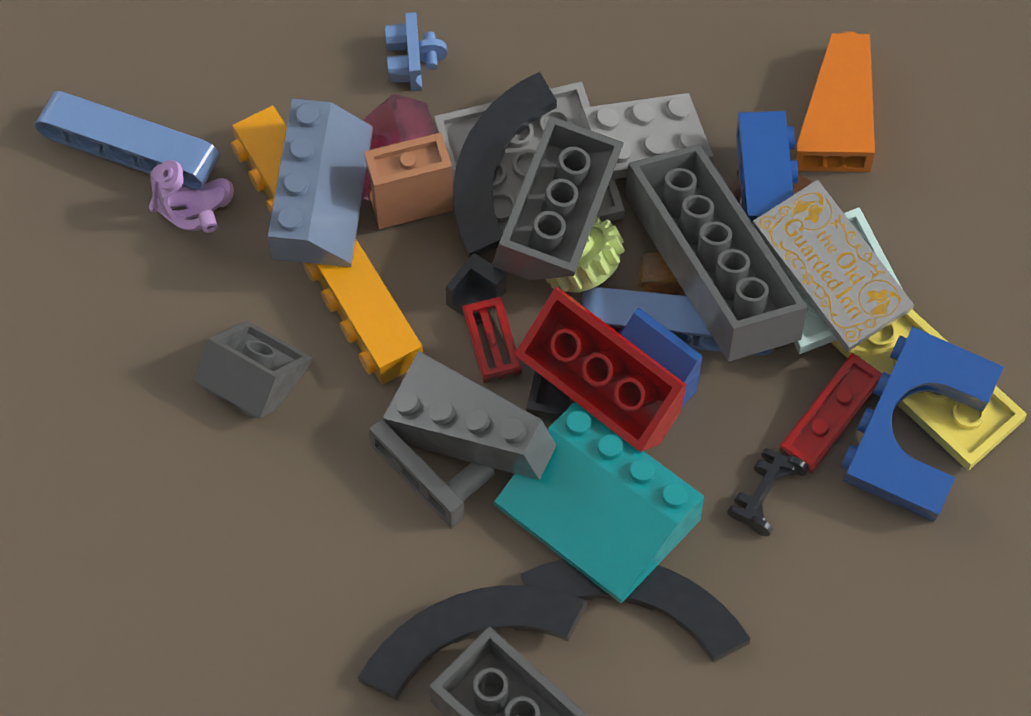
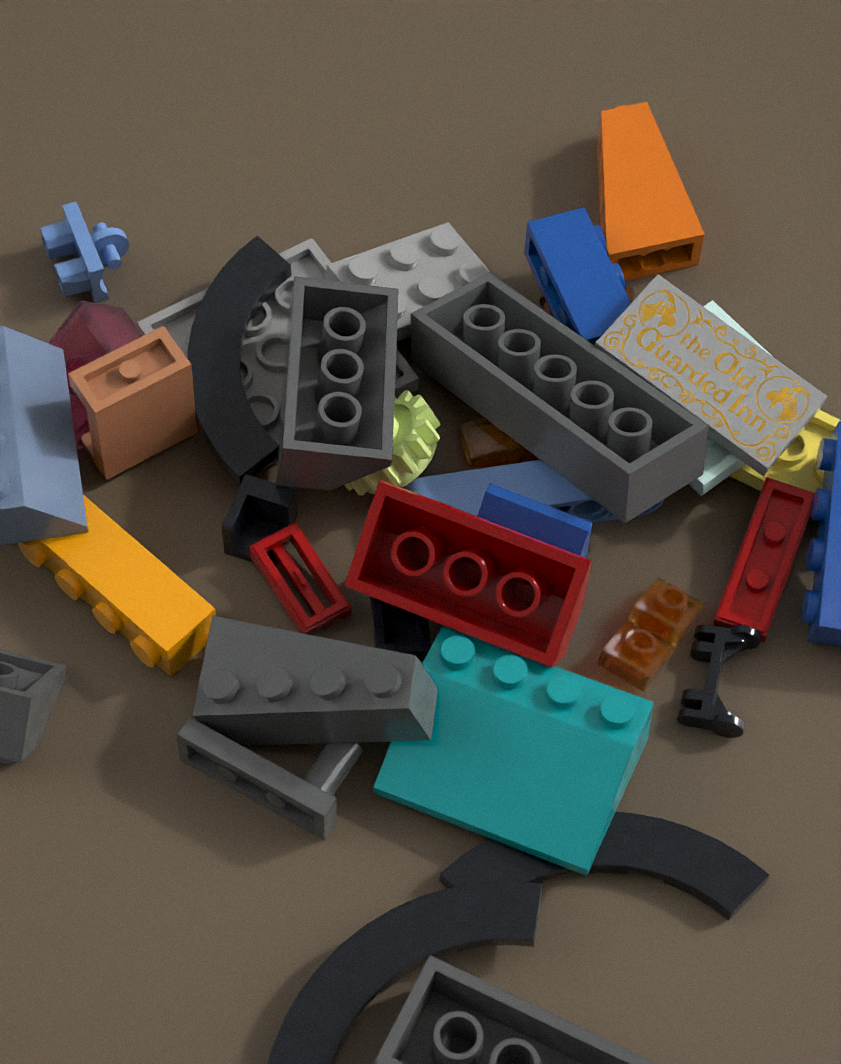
camera: 20 degrees left, 5 degrees down
none -> clear orange slope [597,577,705,692]

